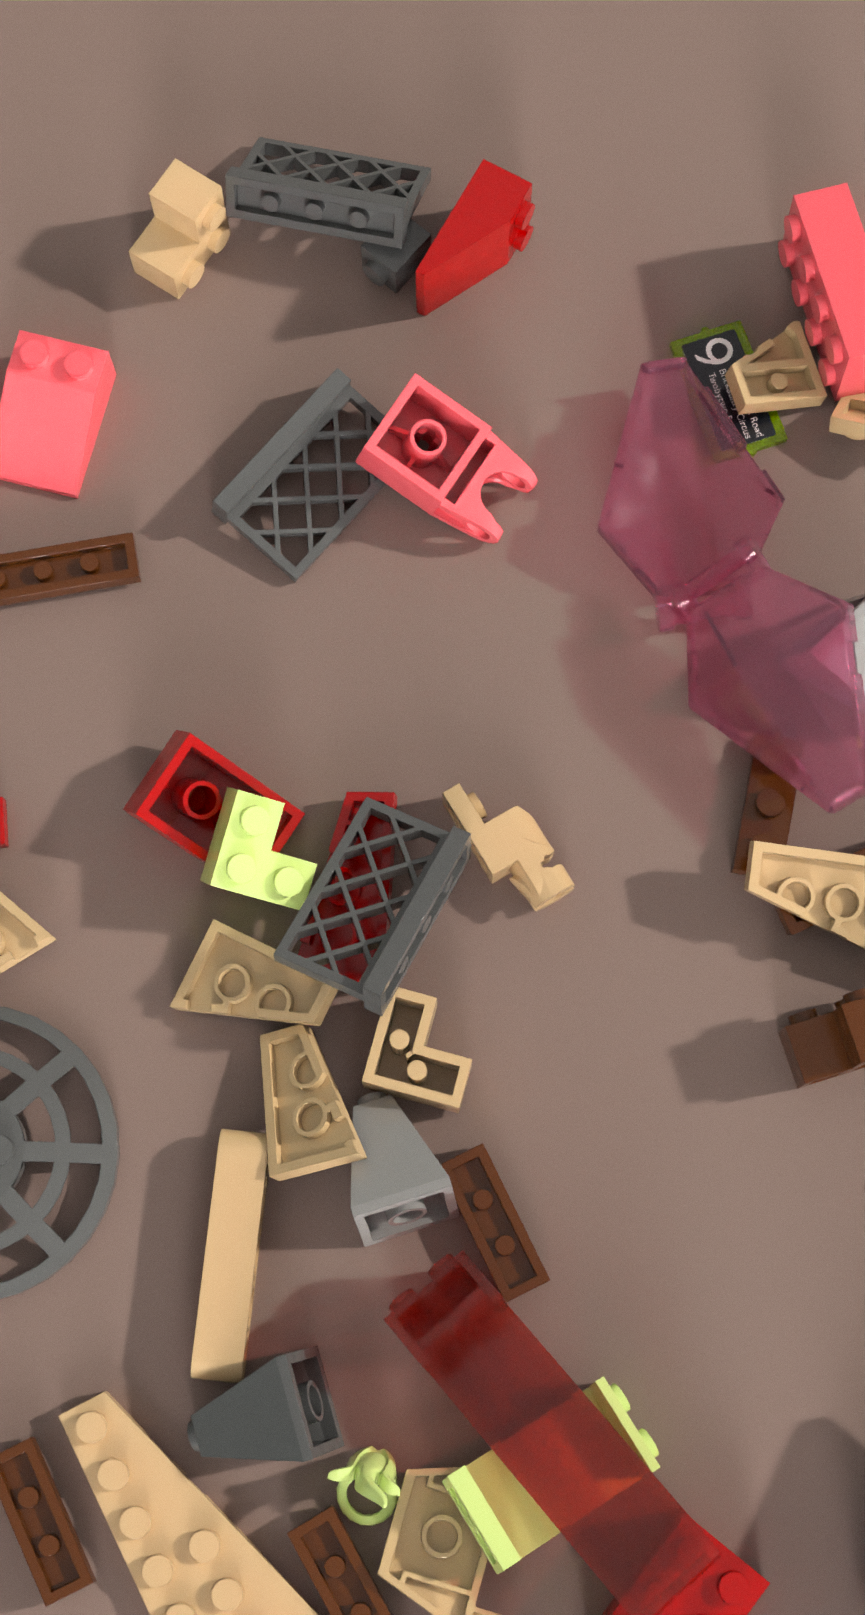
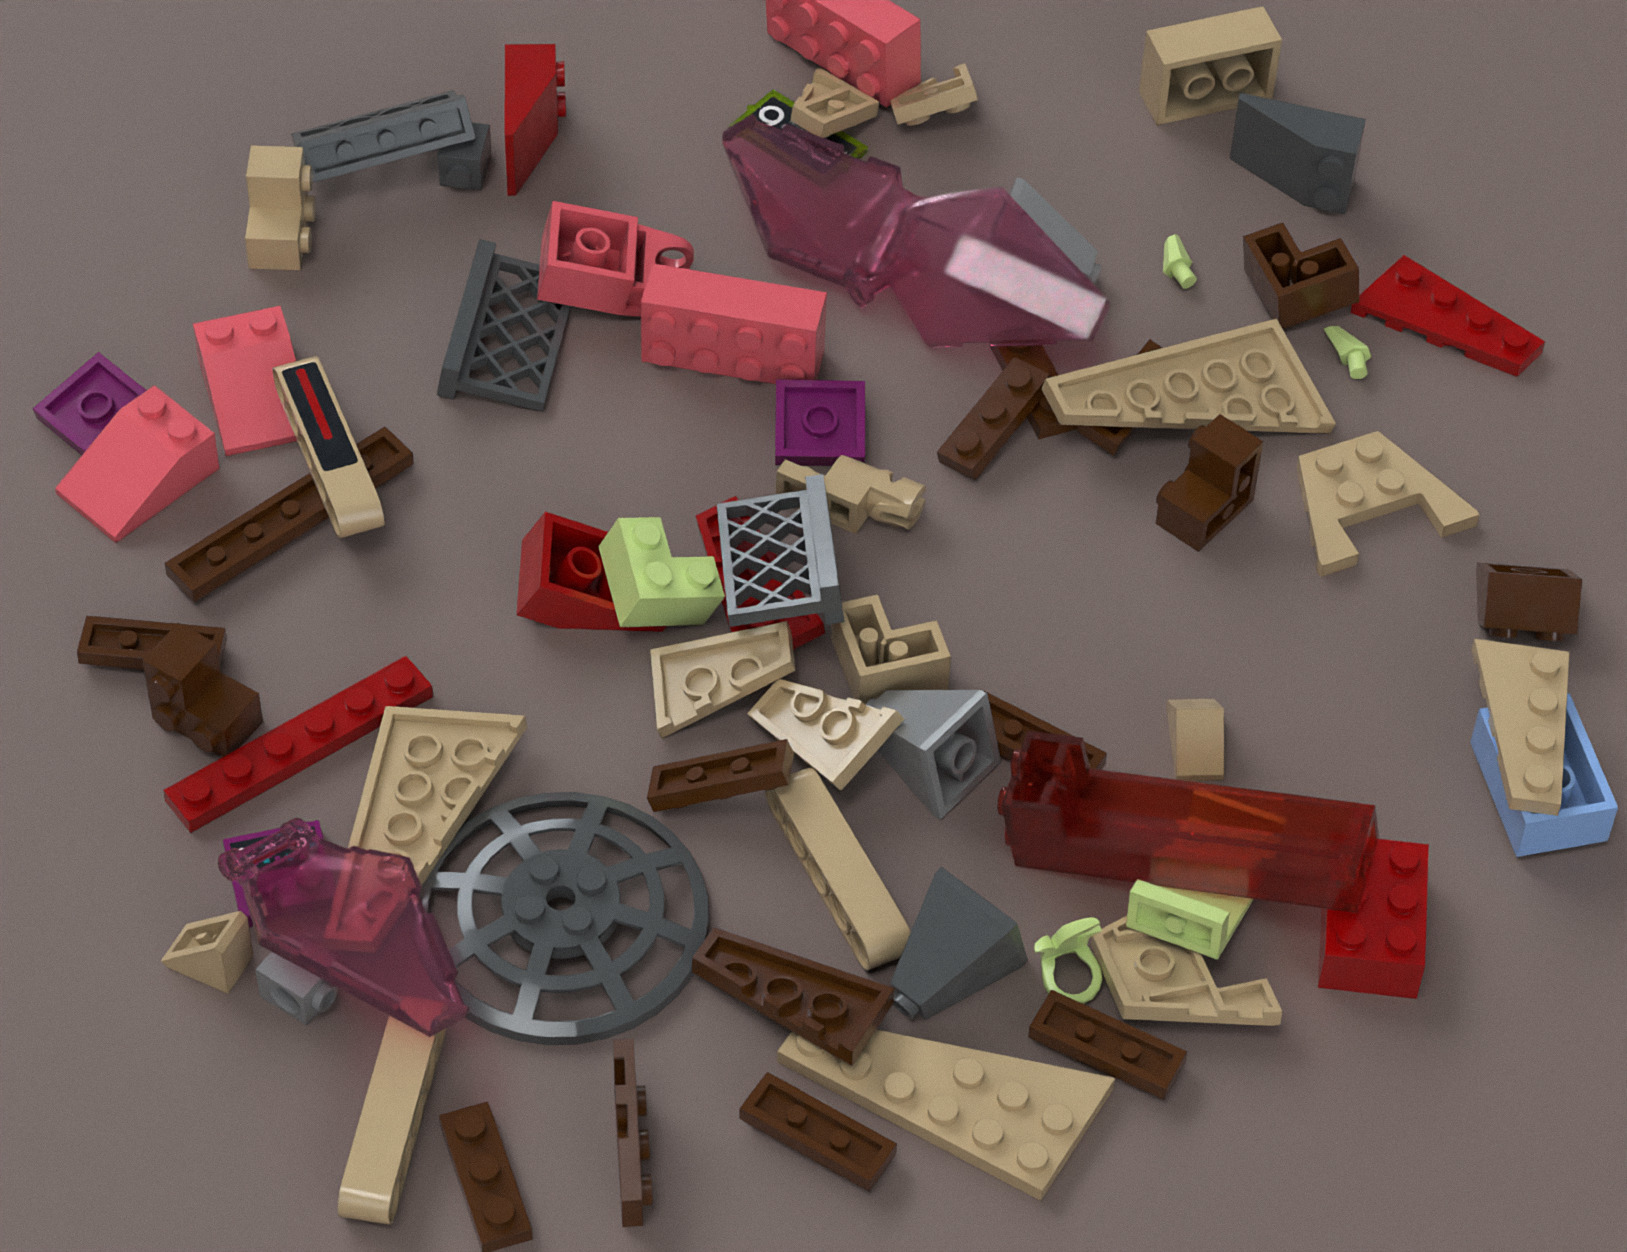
camera: 35 degrees left, 25 degrees down
none -> beam [272,356,385,539]
none -> coral brick [641,263,827,384]
none -> reddish brown plate [647,739,794,812]
none -> reddish brown wing [692,927,895,1066]
none -> magenta plate [775,379,865,466]
none -> reddish brown plate [937,357,1051,480]
none -> tan slope [1166,699,1224,781]

